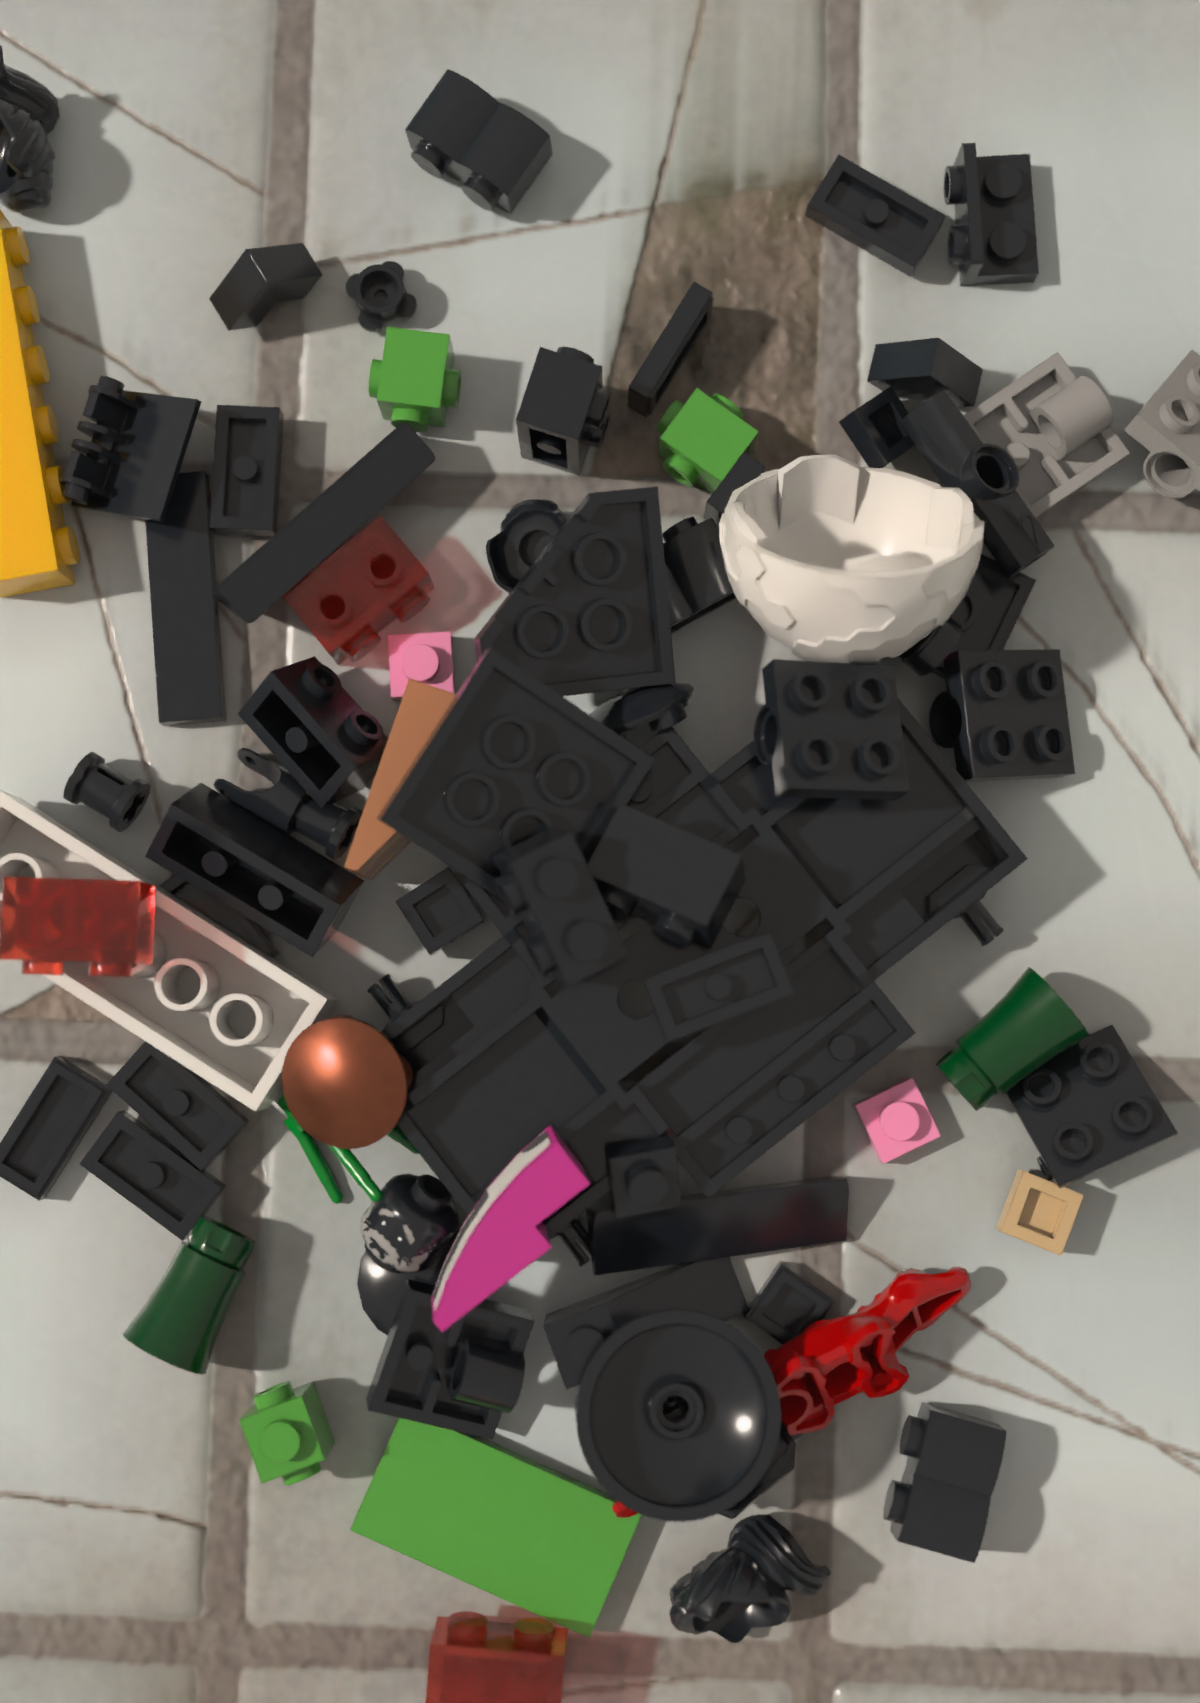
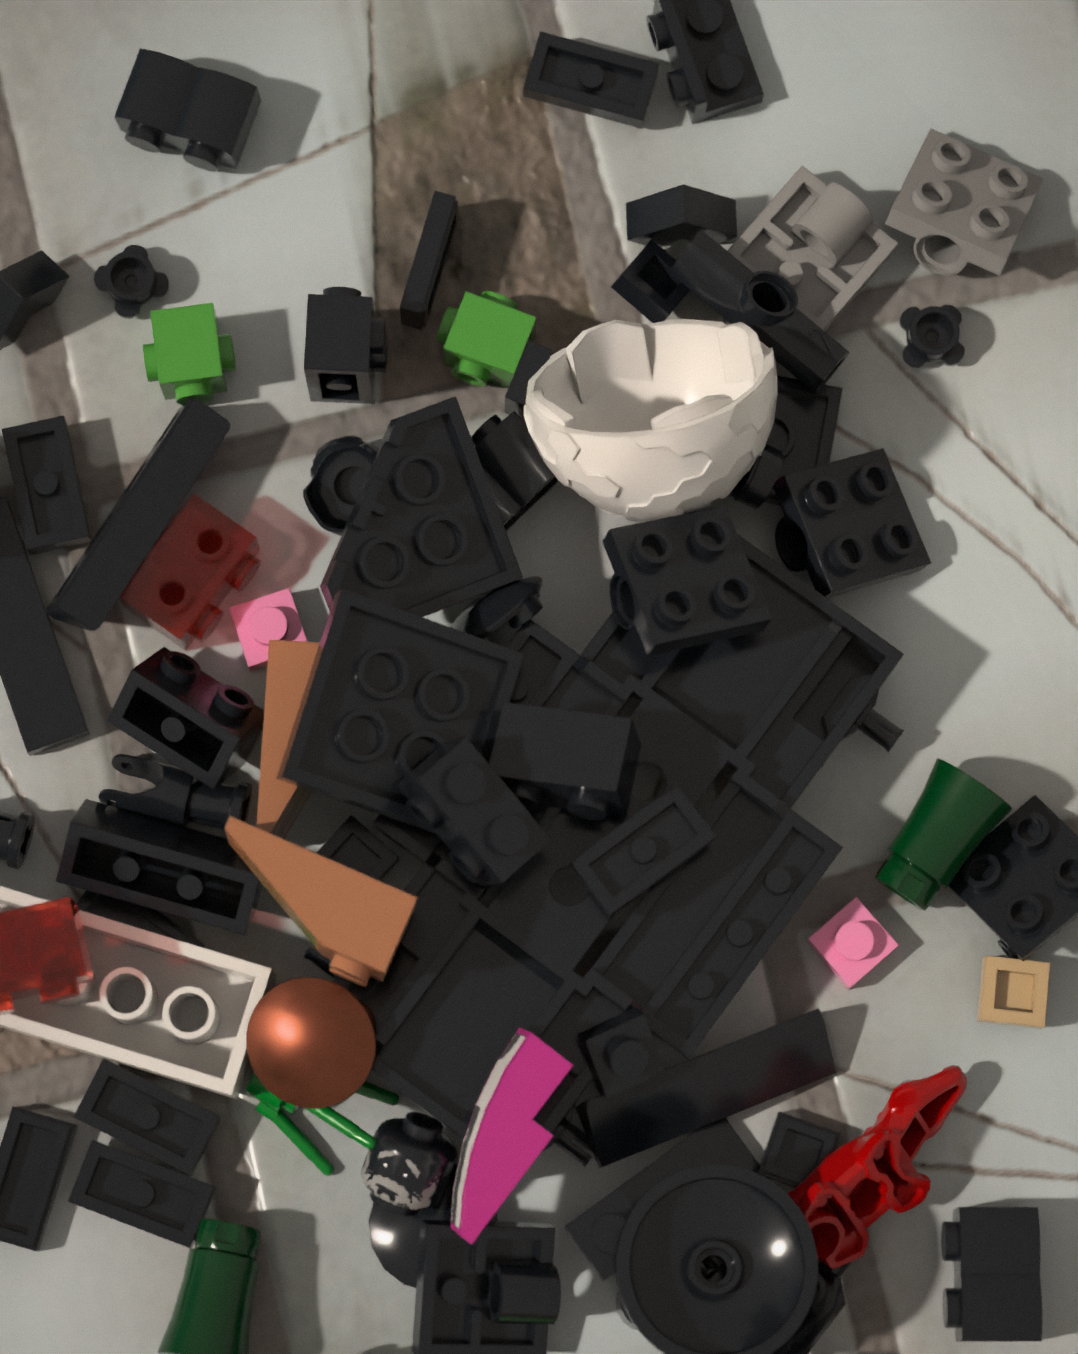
camera: 20 degrees left, 5 degrees down
none -> nougat slope [224,816,417,987]
none -> black plate [900,305,965,368]

